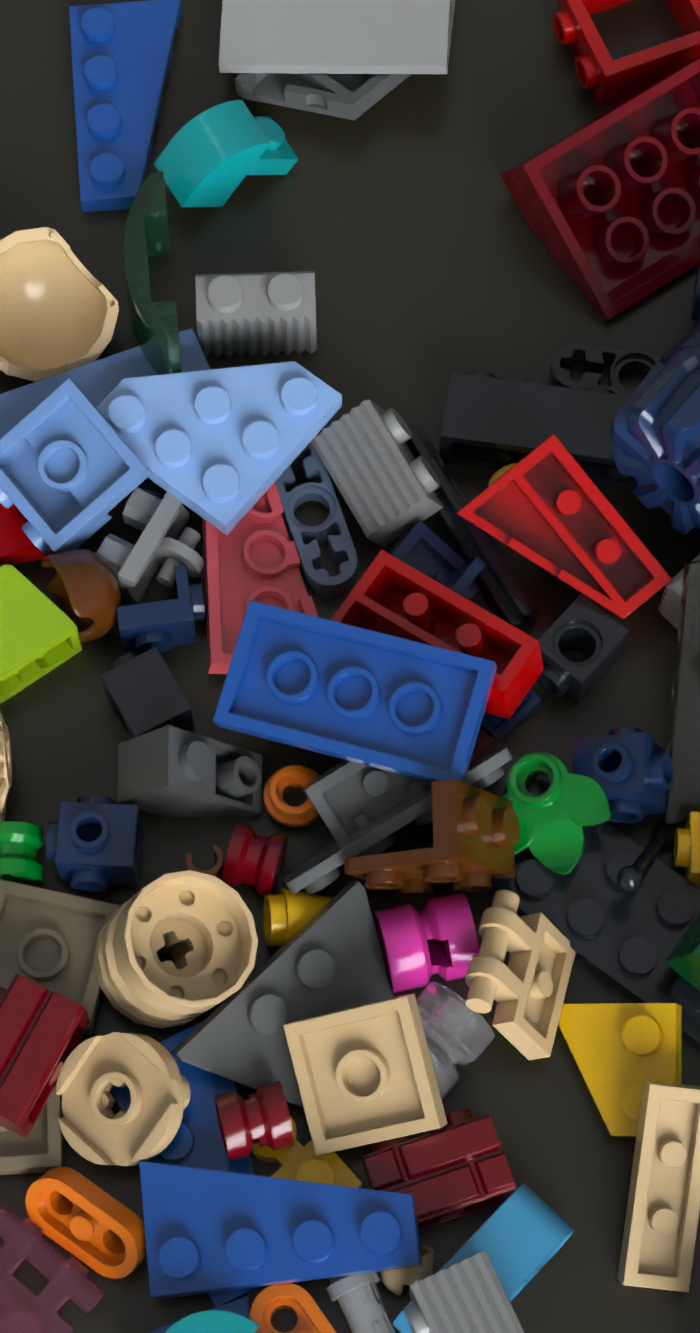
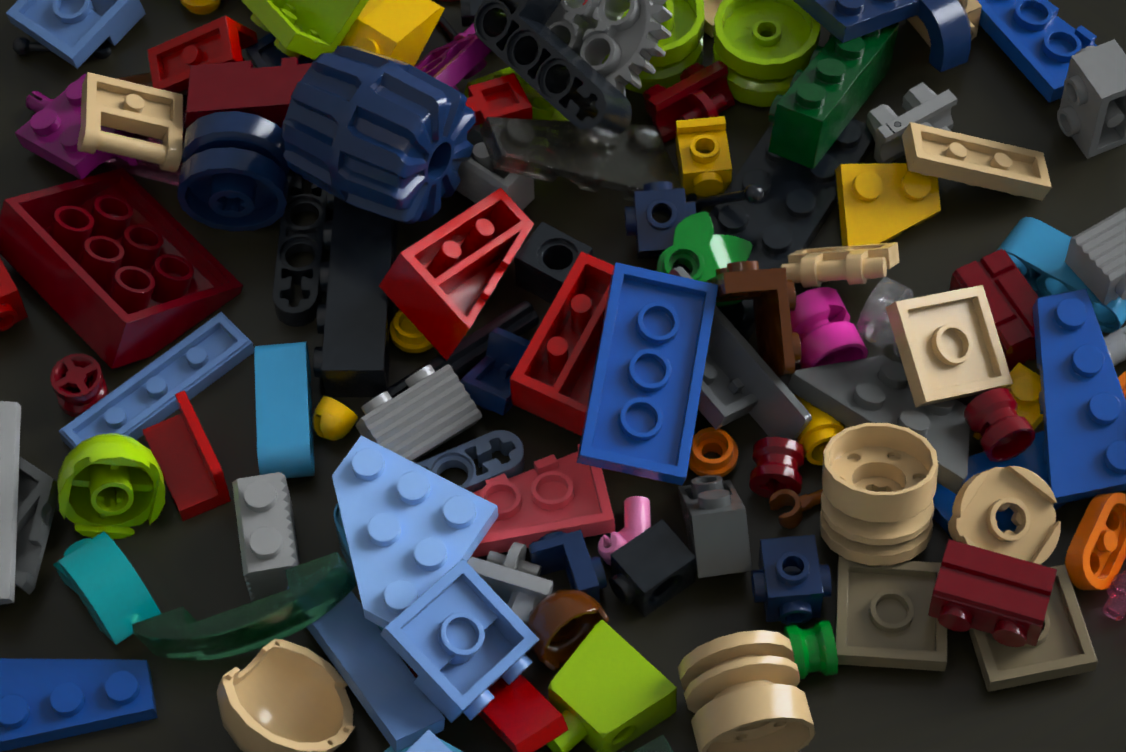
camera: 95 degrees left, 10 degrees down
none -> dark red wheel [50,353,109,418]
none -> lime cylinder [57,433,165,539]
none -> medium blue tile [59,312,254,450]
none -> red panel [142,390,231,521]
none -> dark azure beam [254,341,315,479]
none -> yellow hinge [312,396,358,441]
none -> bright pink arm [597,496,651,566]

